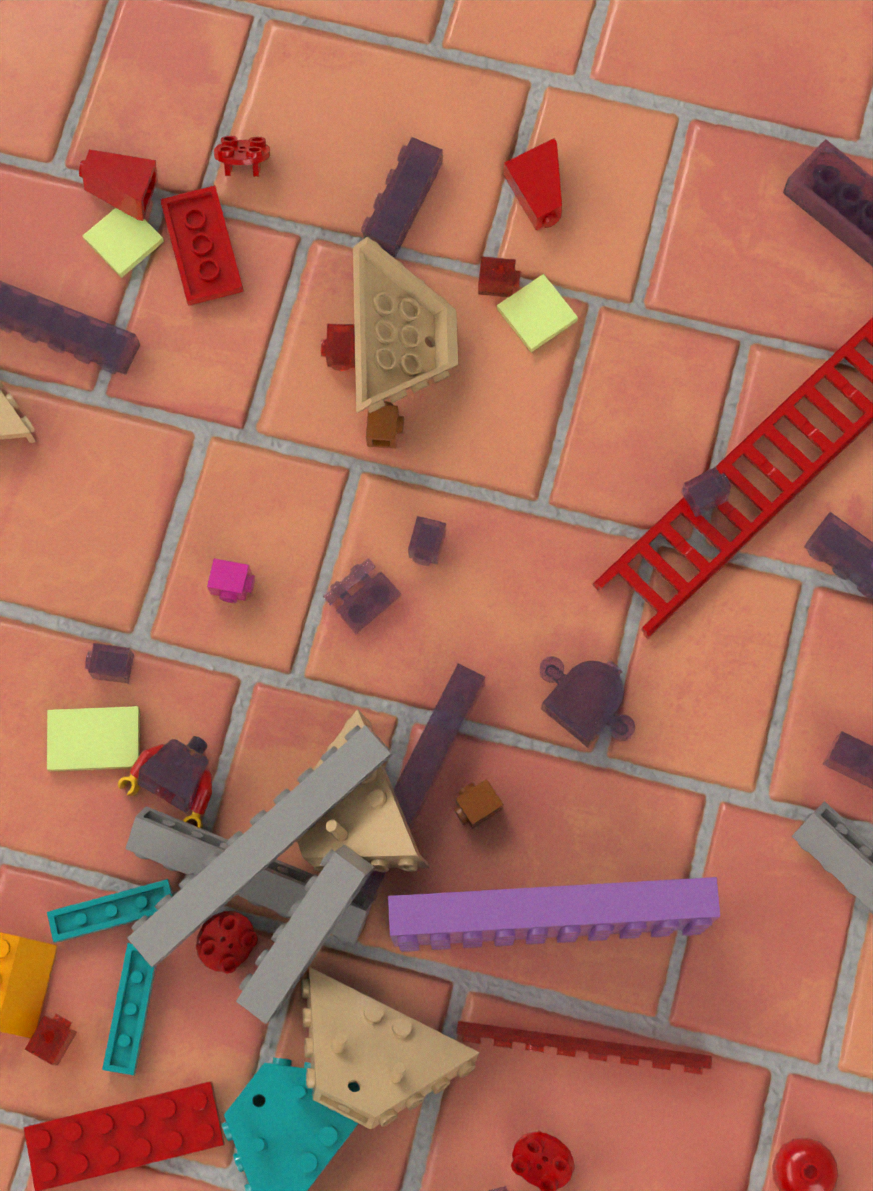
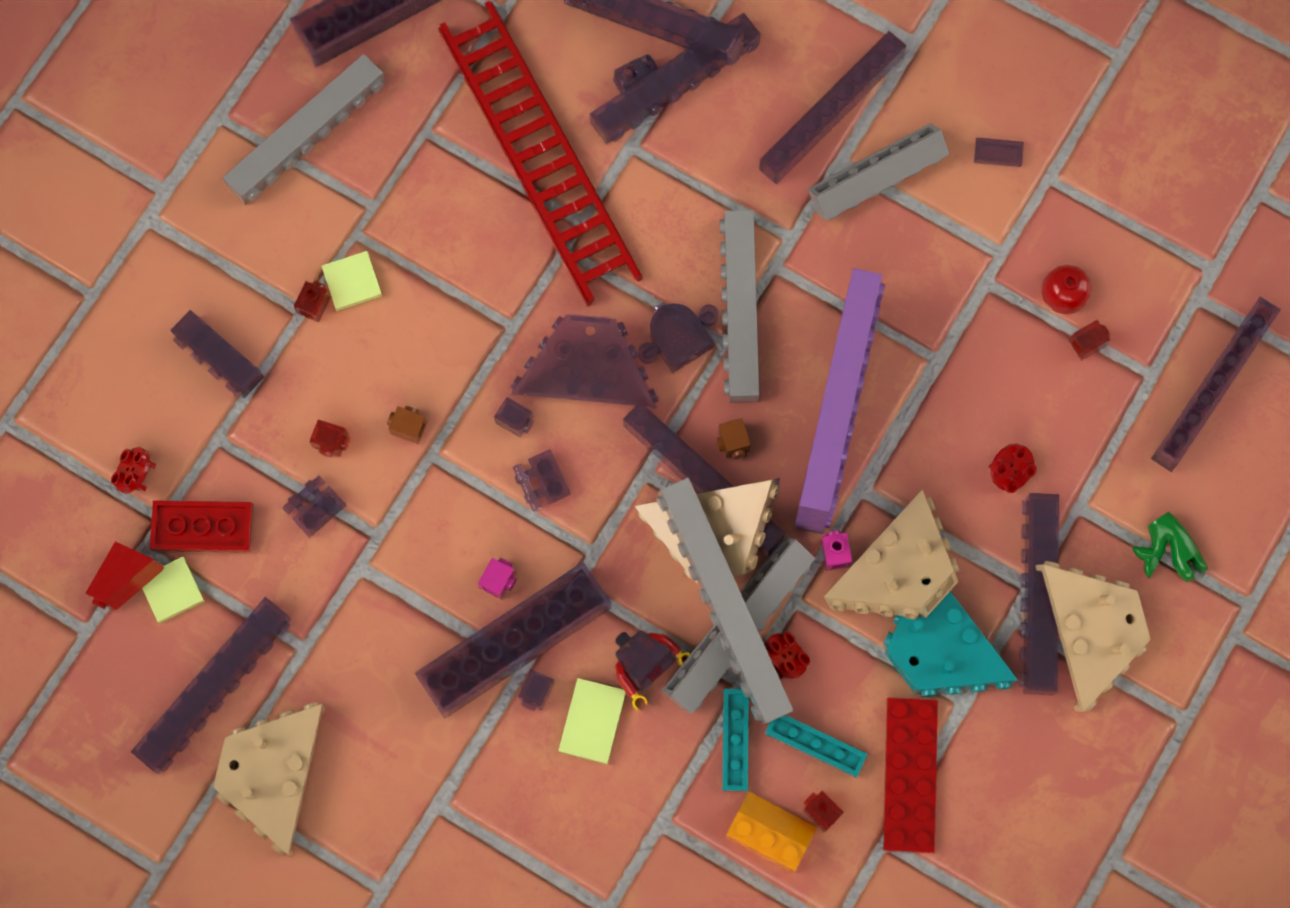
camera: 75 degrees left, 0 degrees up
light grey brick [236,845,375,1024] -> none
tan piece [353,236,458,413] -> none
clear red plate [456,1021,712,1075] -> none
red slope [504,138,562,230] -> none
clear purple brick [681,467,731,517] -> none
none -> light grey brick [222,54,386,205]
none -> plate [282,475,347,538]
none -> brick [414,562,612,719]
none -> piece [510,314,659,409]
none -> light grey brick [720,210,759,403]
none -> dark pink brick [821,531,852,571]

